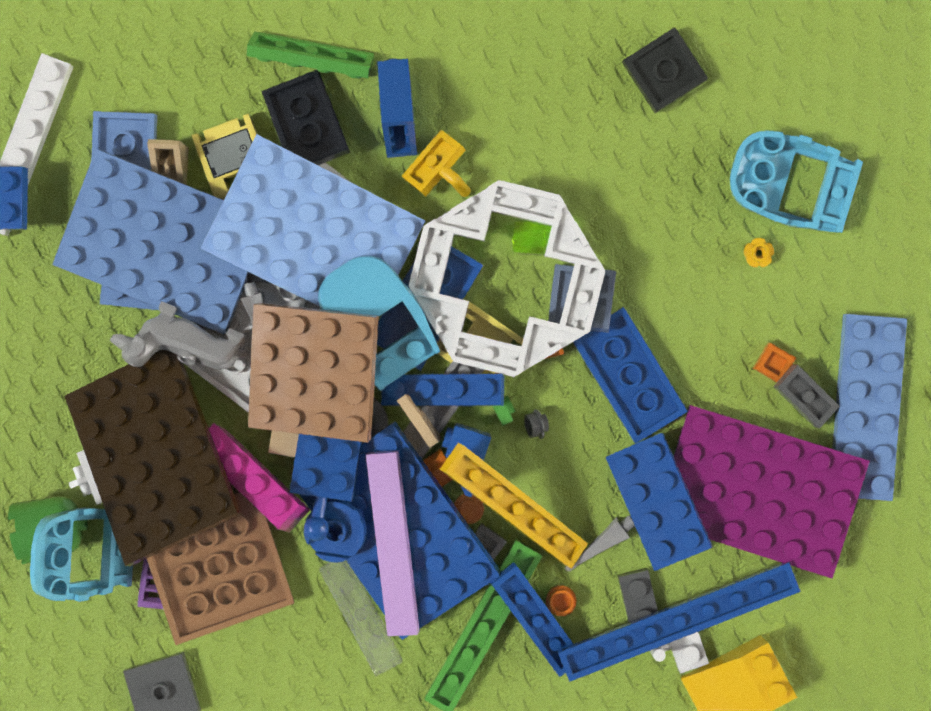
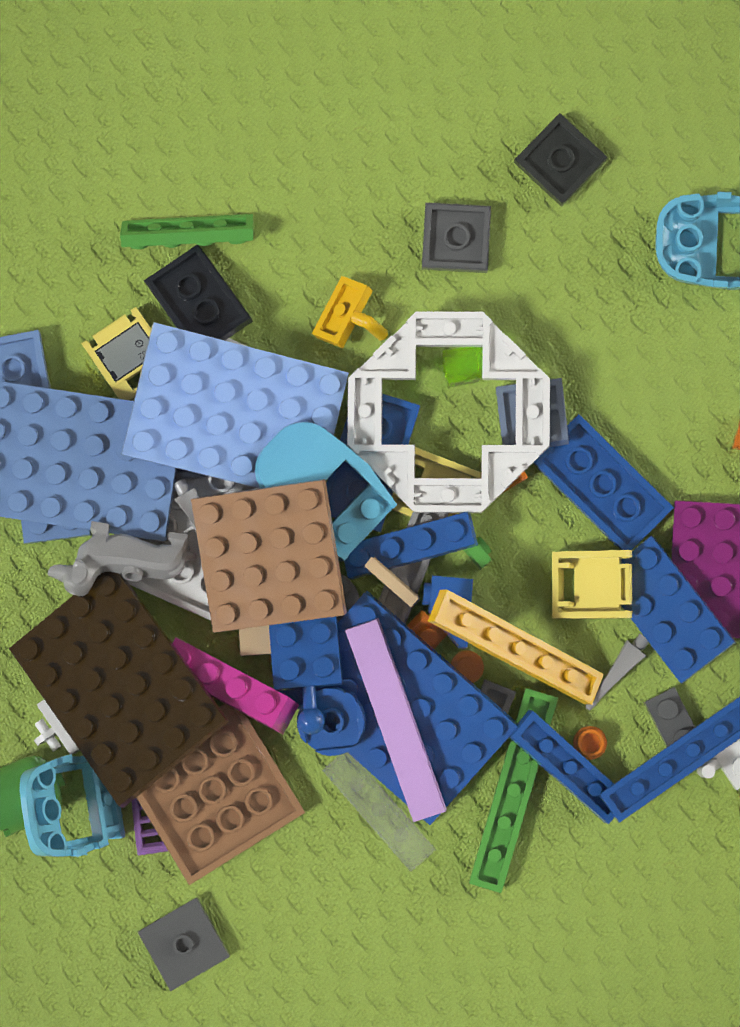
camera: 15 degrees left, 5 degrees down
tan slope [147,139,189,185] -> none
blue slope [377,59,417,158] -> none
dark grey plate [524,409,549,439] -> none
yellow plate [744,238,774,268] -> none
none -> dark grey plate [422,202,491,273]
none -> light yellow container [552,550,632,619]

